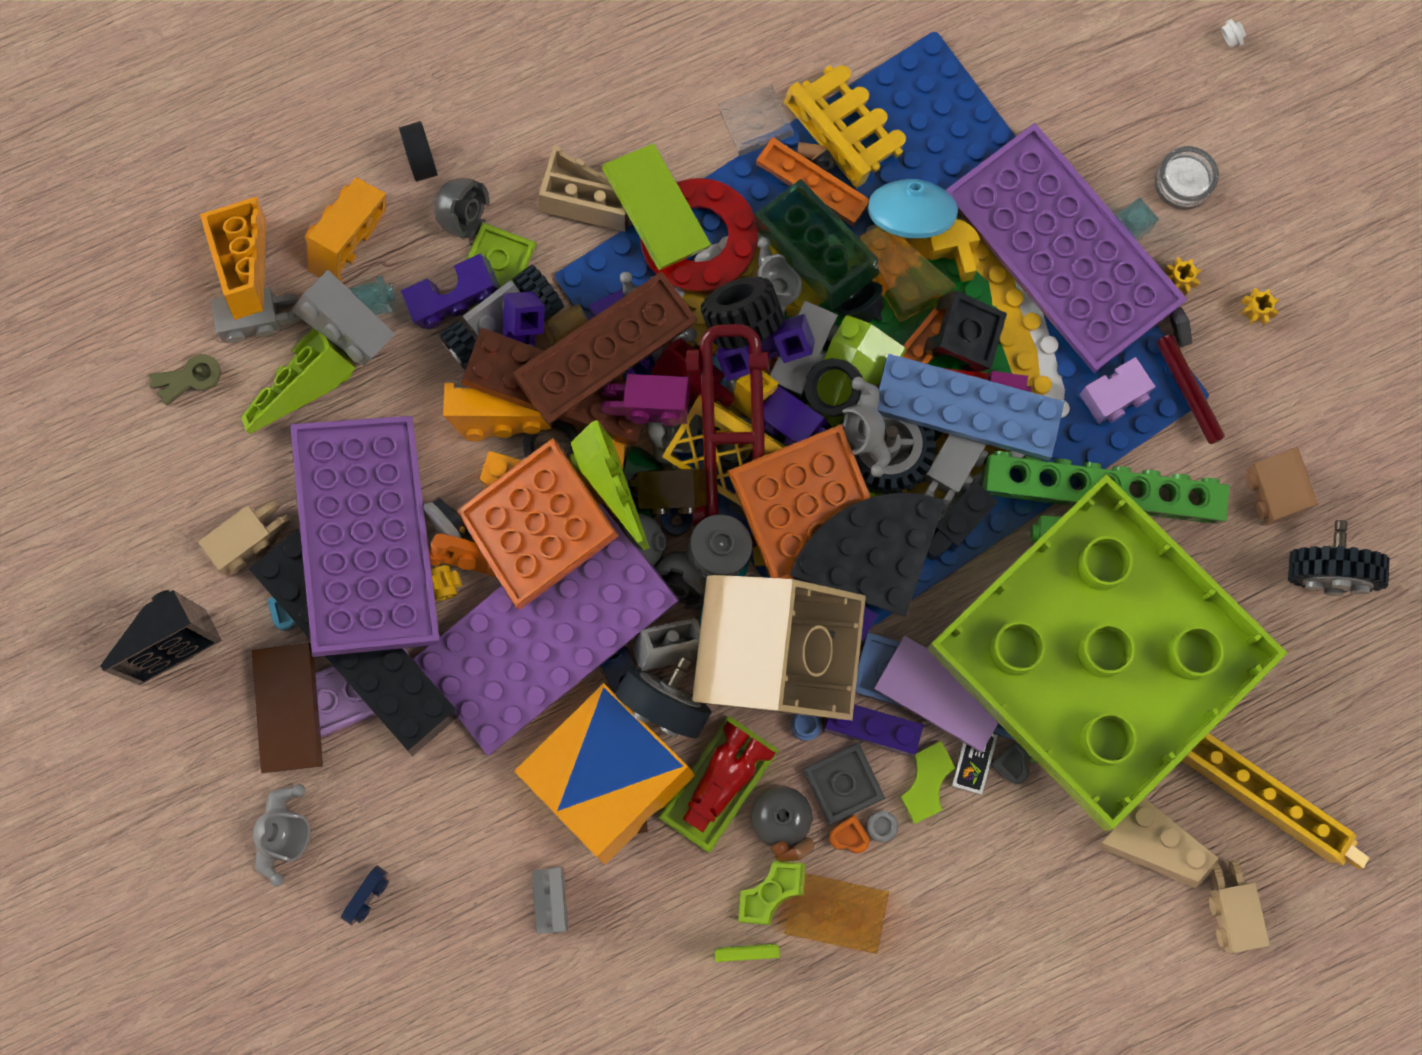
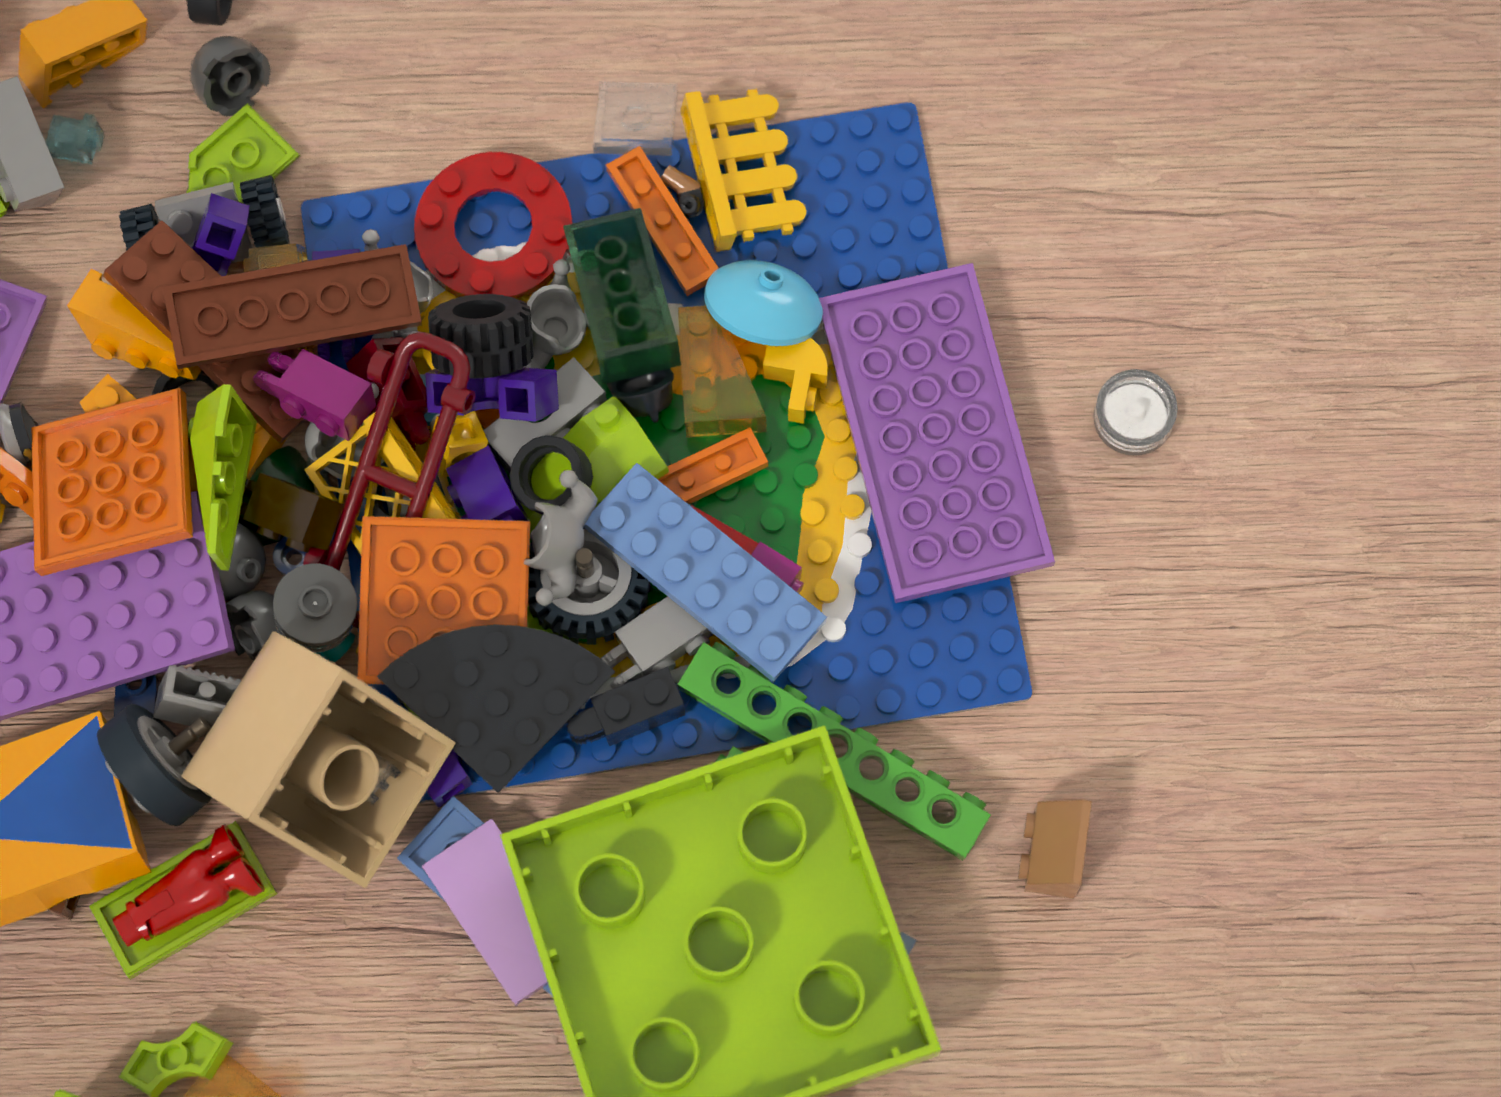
camera: 30 degrees right, 5 degrees down
dark purple arch [401,253,500,329] -> none
tan wedge [539,144,629,232] -> none
lime tile [602,143,711,271] -> none
dark grey cylinder [751,786,813,848] -> none
arm [771,837,815,863] -> none
medium blue plate [791,715,822,741] -> none
dark grey tile [803,742,885,825] -> none
dark purple arch [823,705,924,757] -> none
orange tile [829,815,869,854] -> none
light grey tile [867,811,898,843] -> none
lime tile [900,741,956,824] -> none
black panel [923,290,1007,372] -> none
tile [951,734,998,795] -> none
dark grey tile [990,743,1029,785] -> none
lavender brick [1079,357,1155,424] -> none
clear light blue brick [1116,197,1159,241] -> none
dark red axle [1157,334,1225,444] -> none
yellow gear [1164,257,1202,296] -> none
dark grey tile [1169,307,1192,347] -> none
white plate [1221,19,1246,48] -> none
yellow gear [1240,288,1279,326] -> none
black wheel [1288,520,1390,596] -> none

